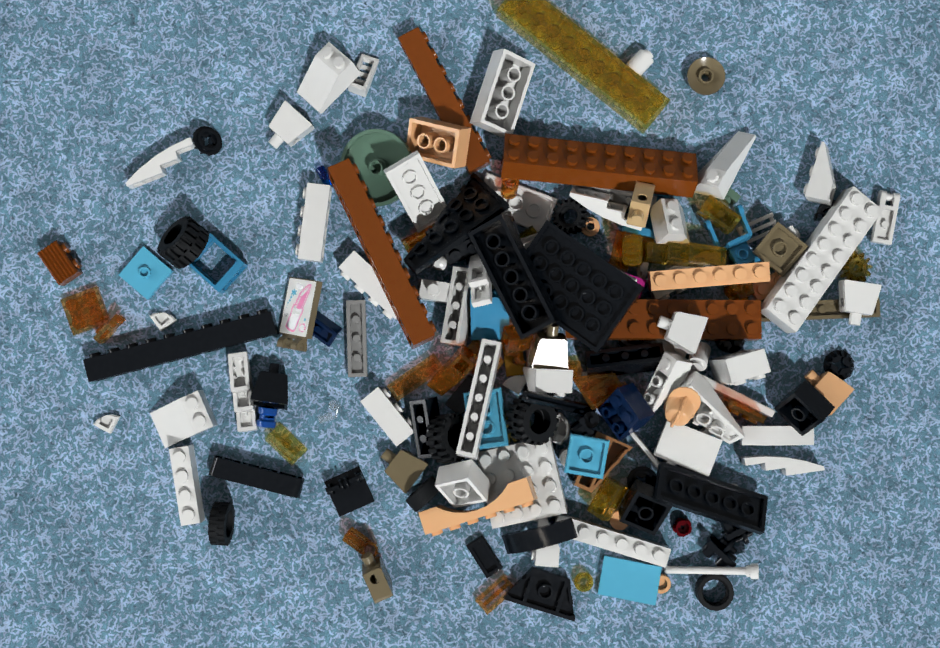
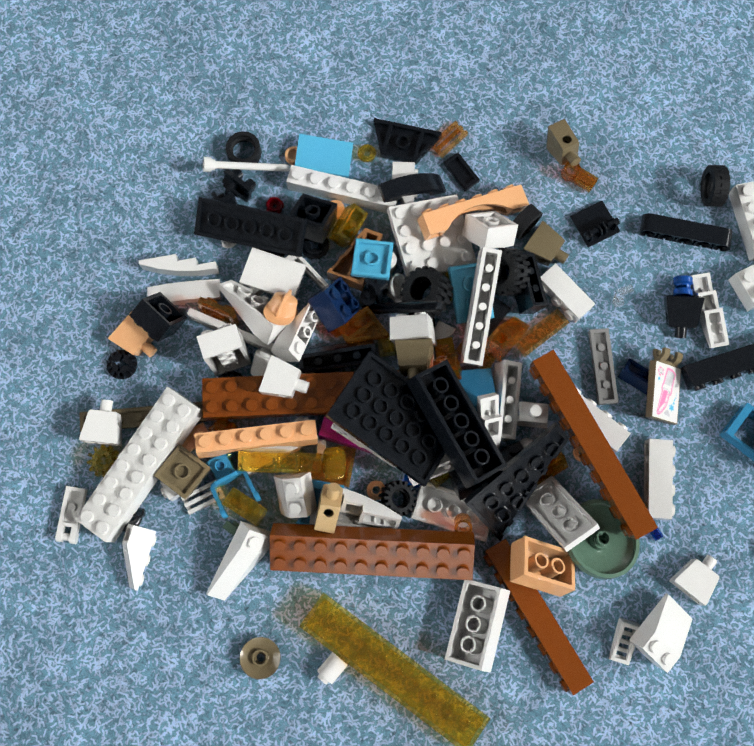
camera: 175 degrees right, 10 degrees down
clear yellow slope [265,423,308,466] -> none

